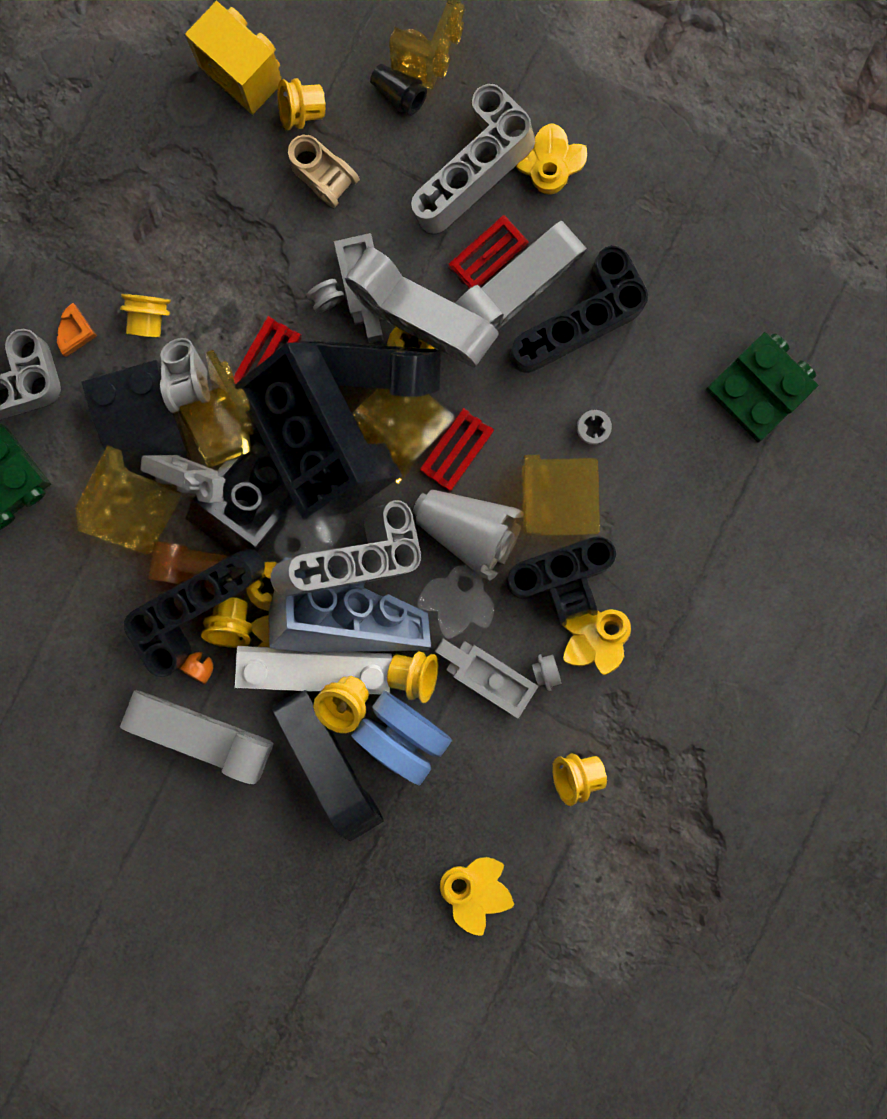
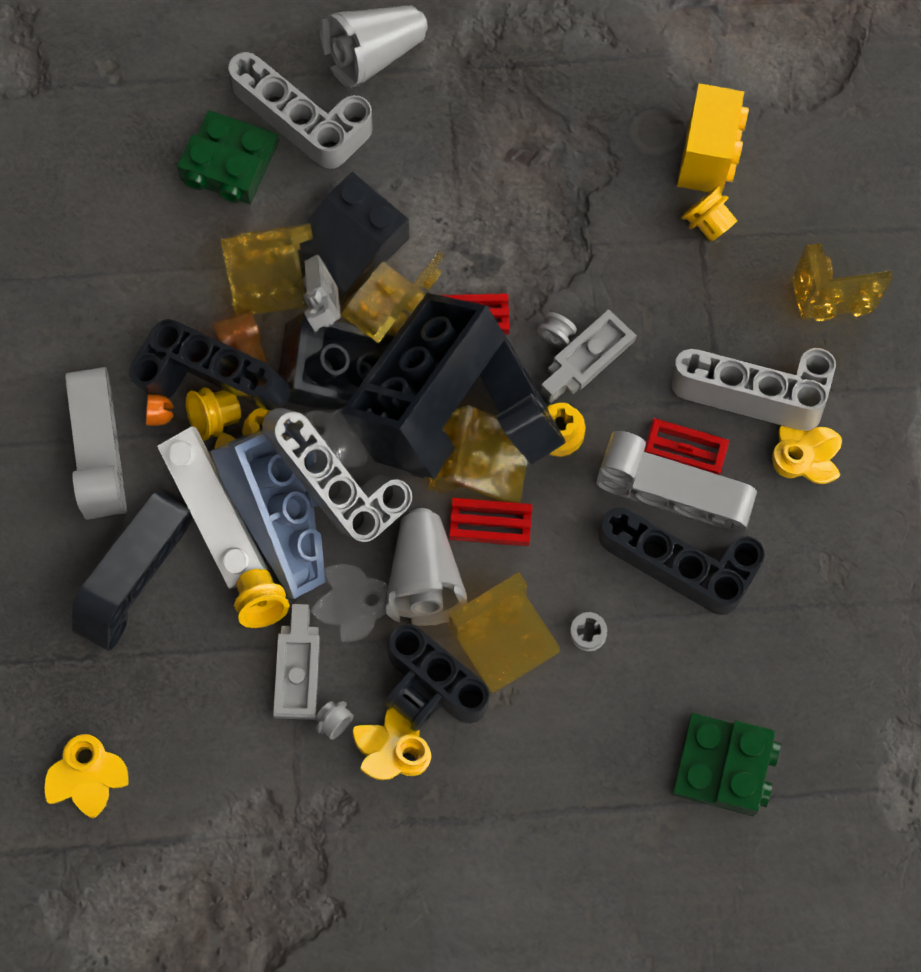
camera: 60 degrees right, 15 degrees down
orange tile [57,303,97,357] -> none
yellow piece [120,294,171,337] -> none
light grey piece [160,338,210,413] -> none
tan piece [288,135,360,208] -> none
yellow piece [313,676,369,733] -> none
light grey beam [345,247,499,367] -> none
medium blue wheel [351,690,452,786] -> none
black cone [370,64,427,115] -> none
yellow piece [552,753,607,806] -> none

